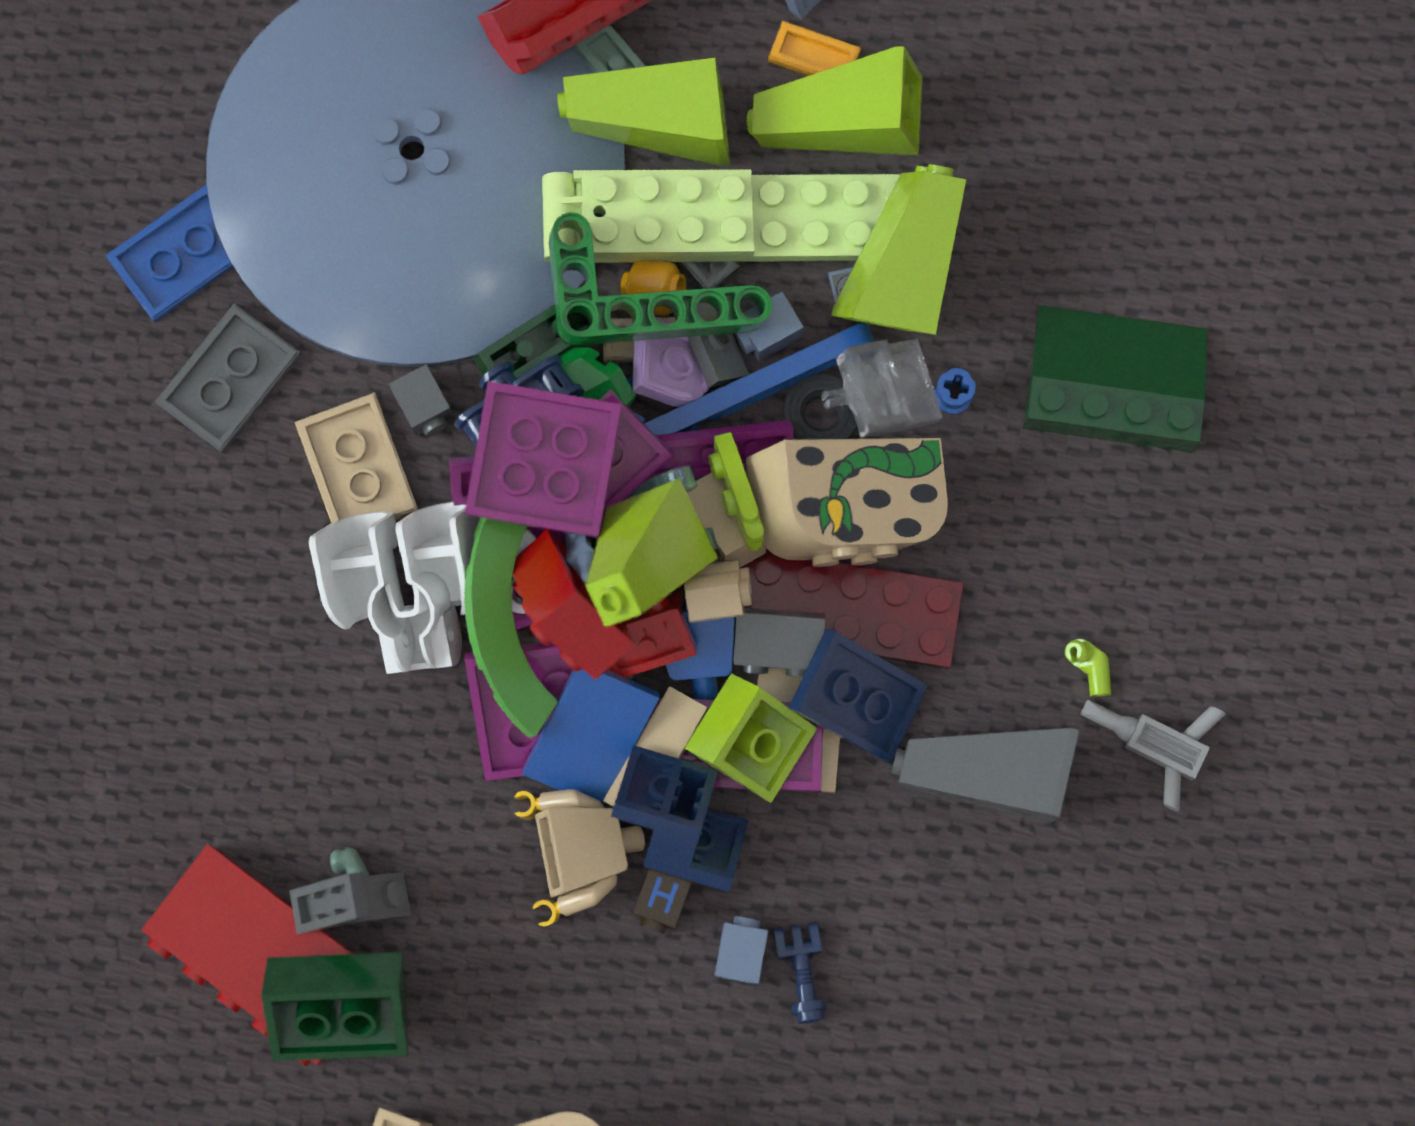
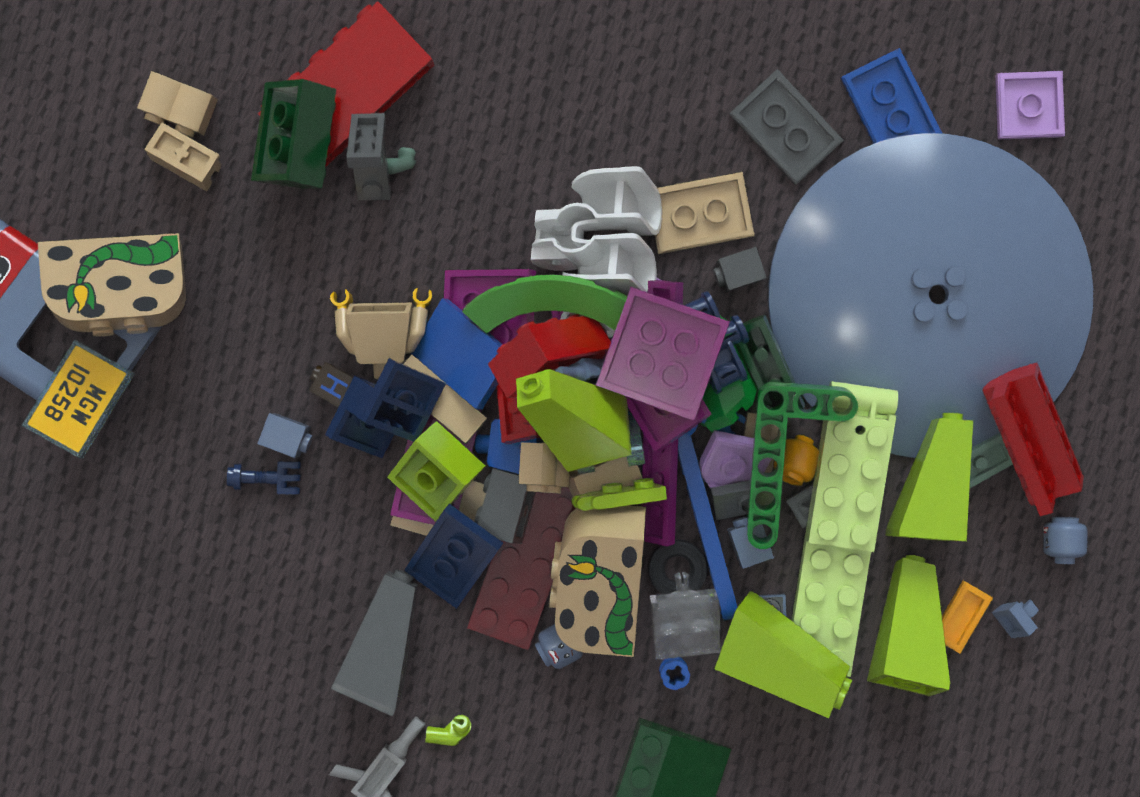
camera: 95 degrees right, 10 degrees up
none -> sand blue head [535,624,583,669]
none -> lavender tile [995,71,1065,140]

